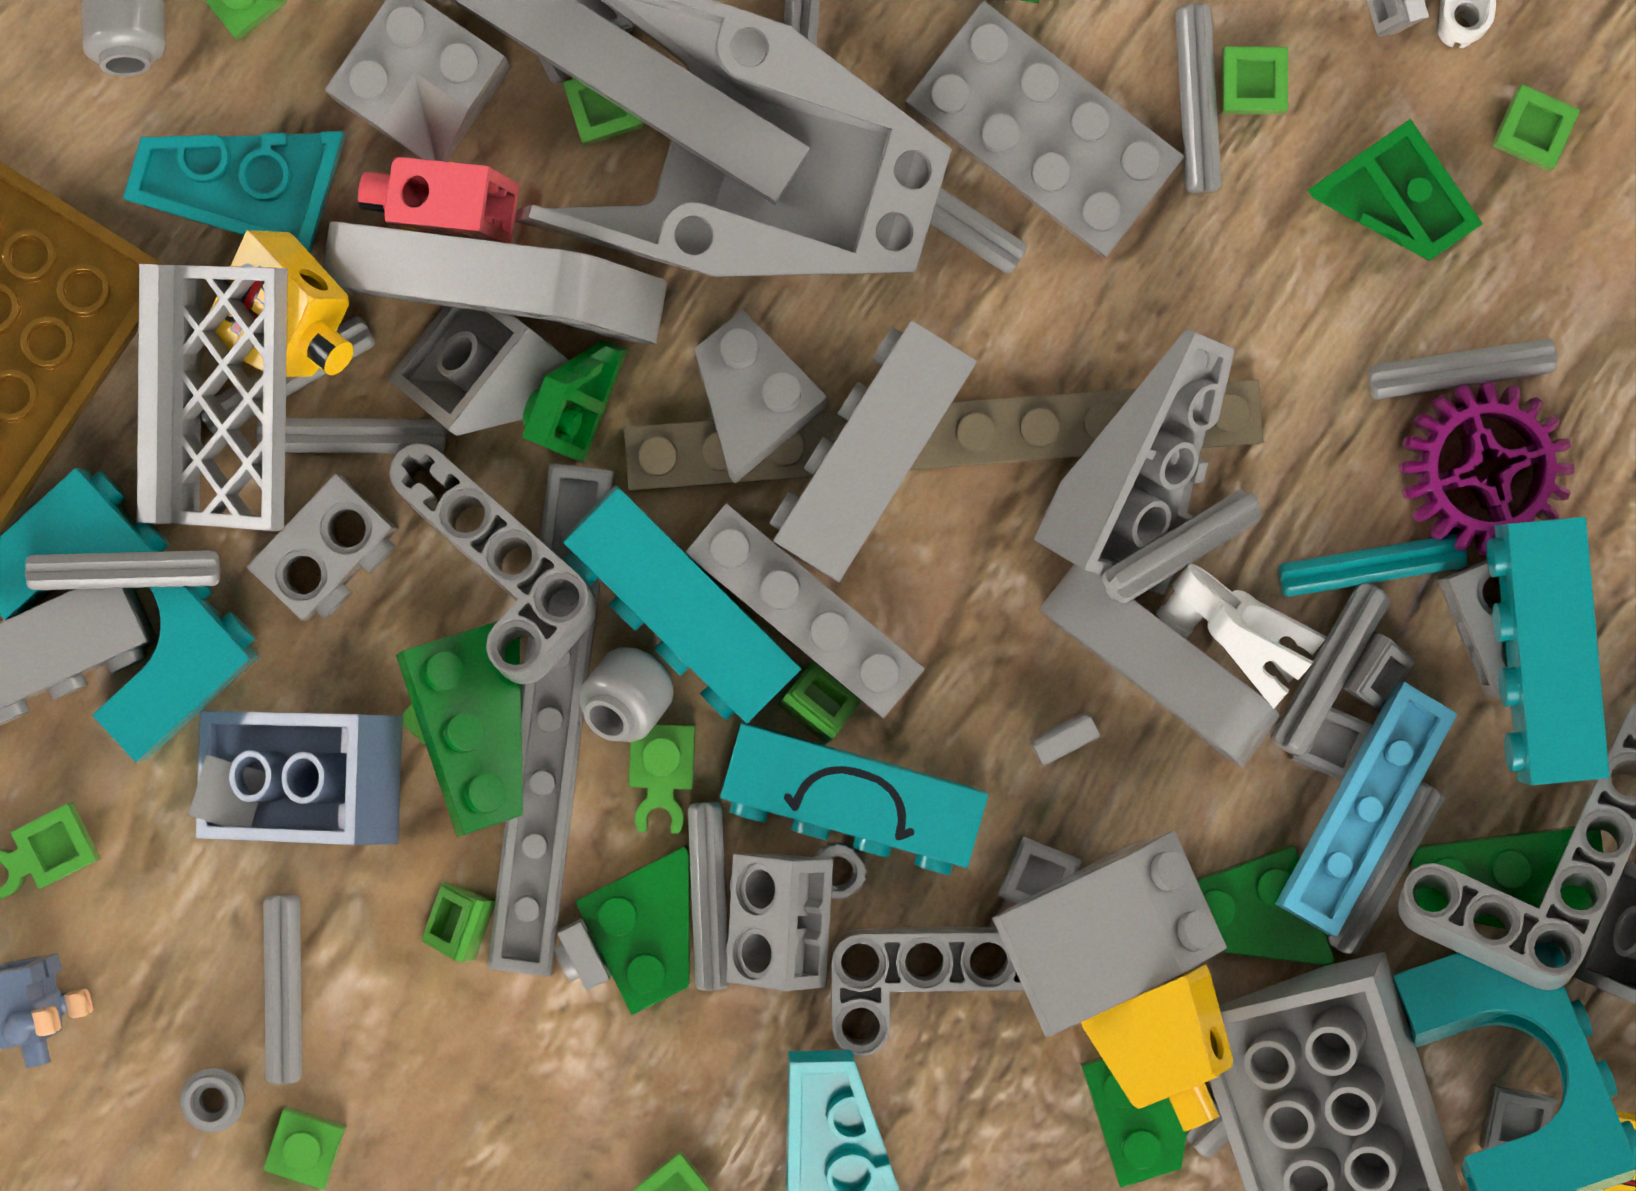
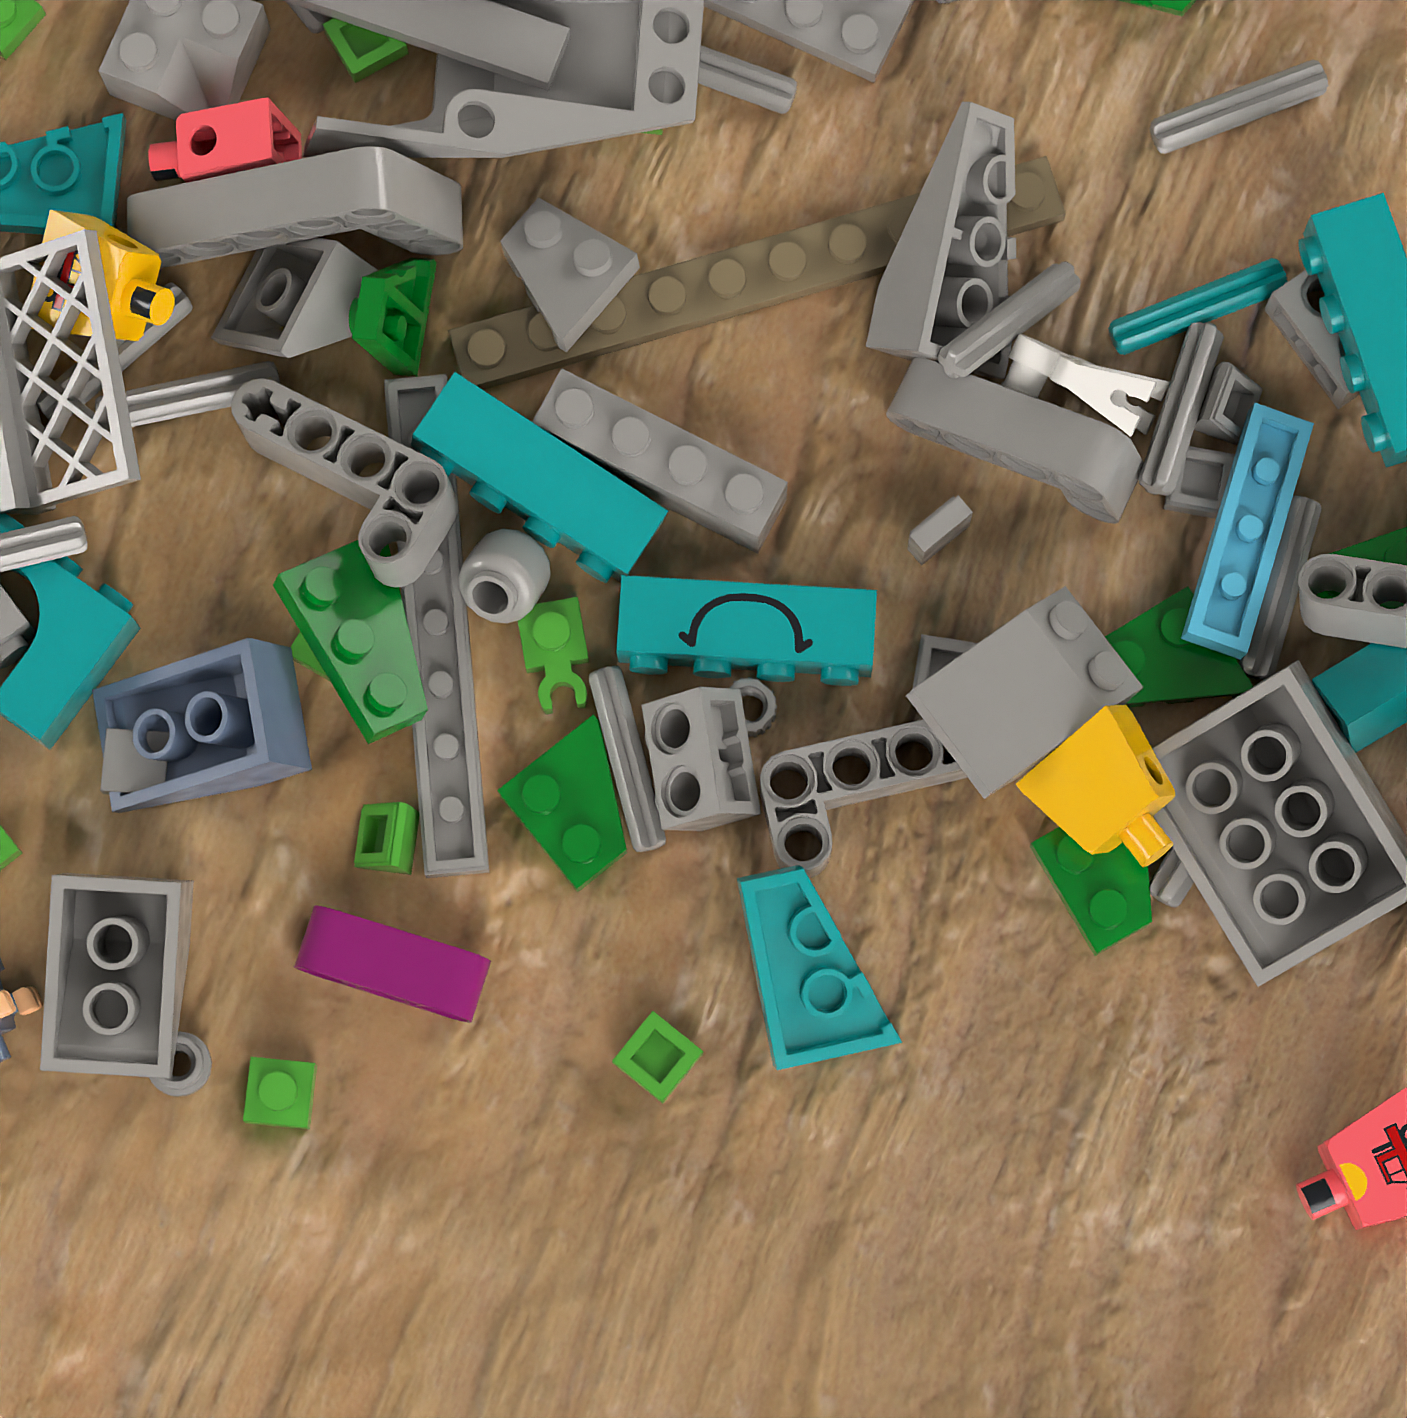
camera: 10 degrees left, 10 degrees down
light grey brick [247,474,399,621] -> none
light grey axle [263,894,302,1084] -> none
light grey plate [554,917,611,991] -> none
light grey brick [769,320,977,583] -> none
bright green slope [777,661,862,744] -> none
magenta gear [1398,382,1575,555] -> none
none -> light grey slope [40,873,194,1078]
none -> magenta beam [294,905,491,1023]

